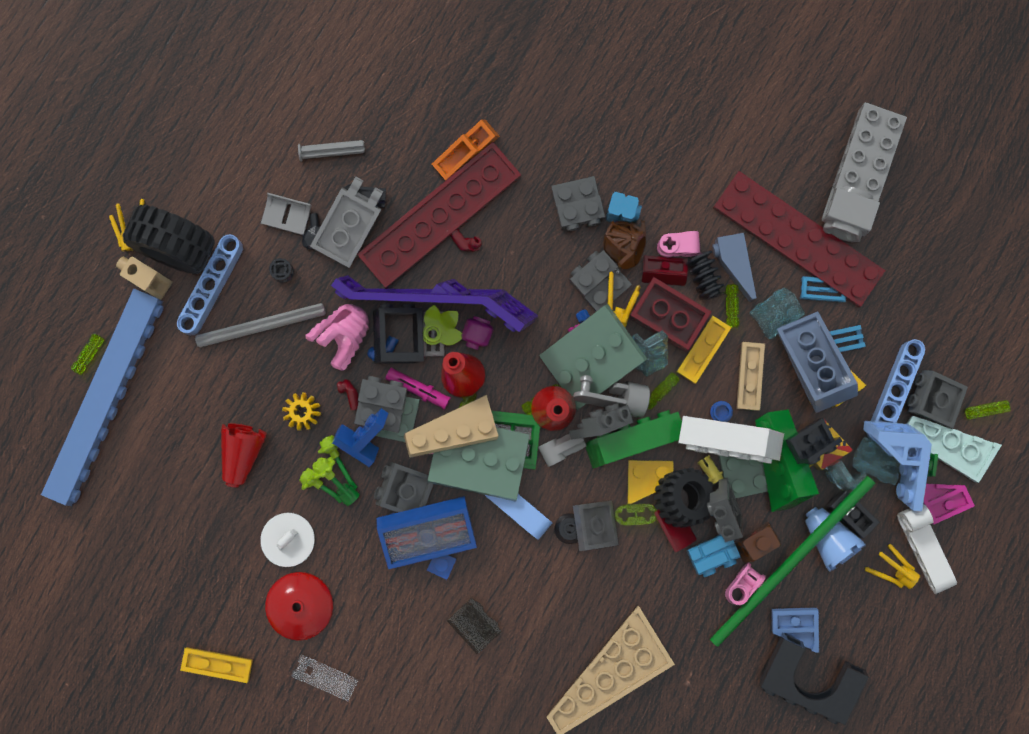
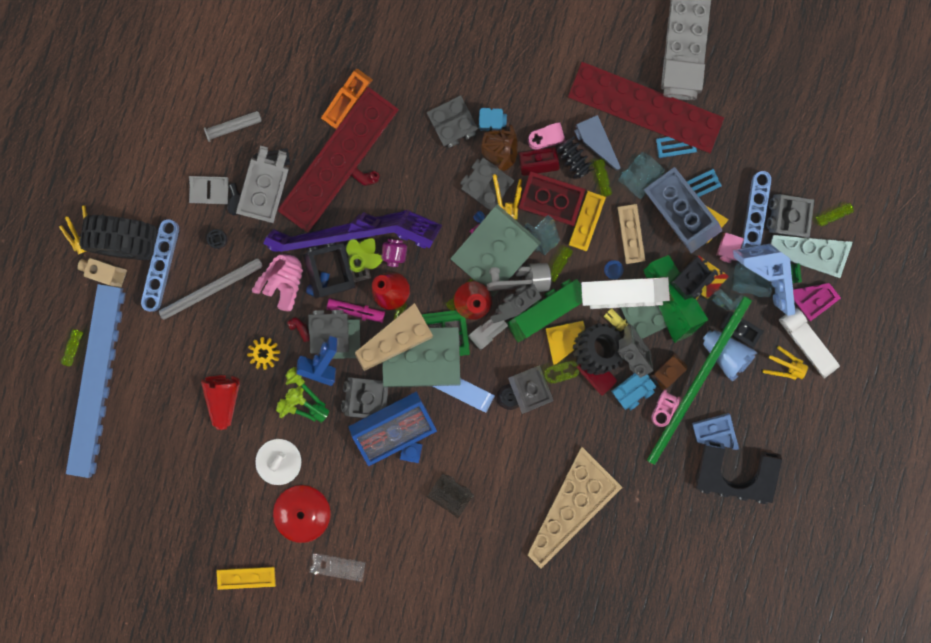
camera: 20 degrees left, 5 degrees up
none -> bright pink brick [716,233,744,263]

